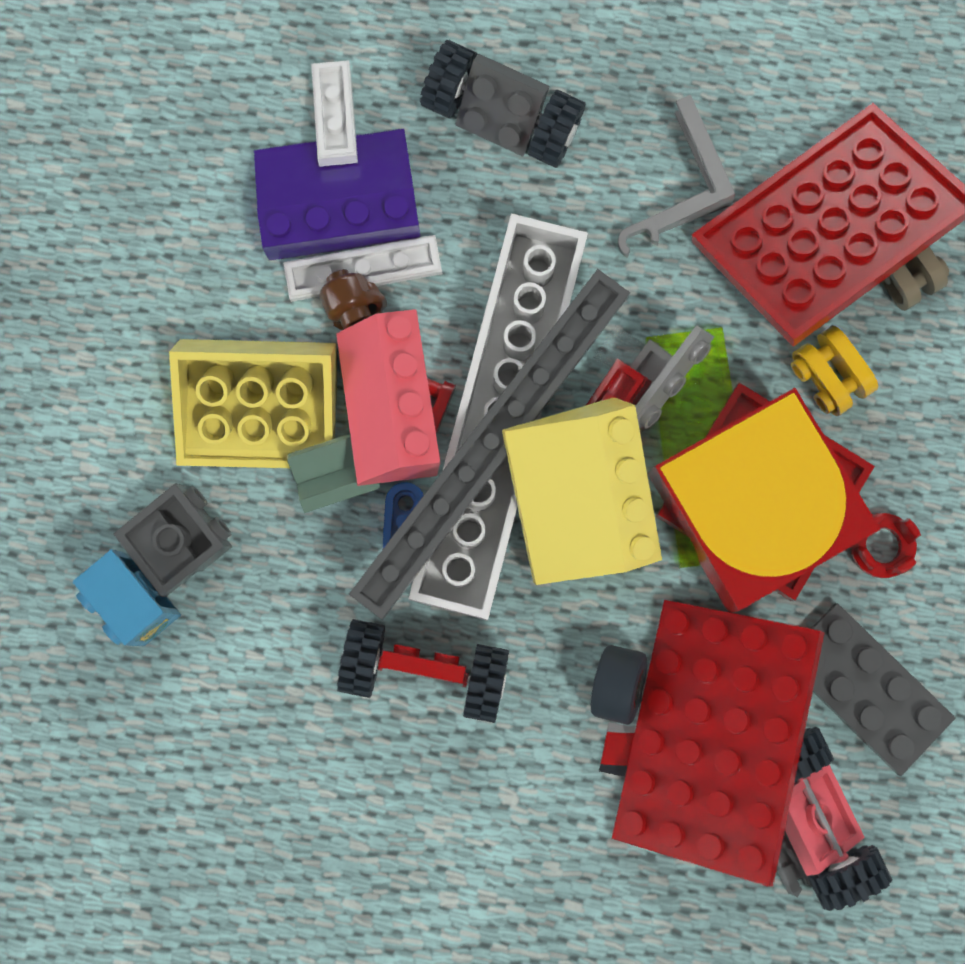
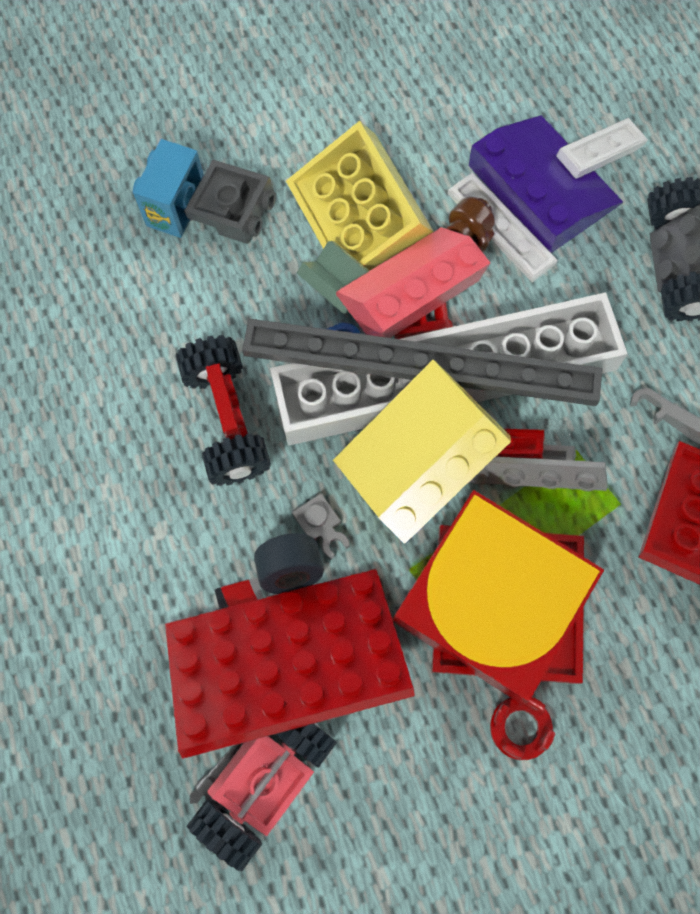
camera: 65 degrees right, 10 degrees down
yellow brick [791,326,878,416] -> none
dark grey plate [811,603,956,776] -> none
none -> light grey plate [292,493,350,560]

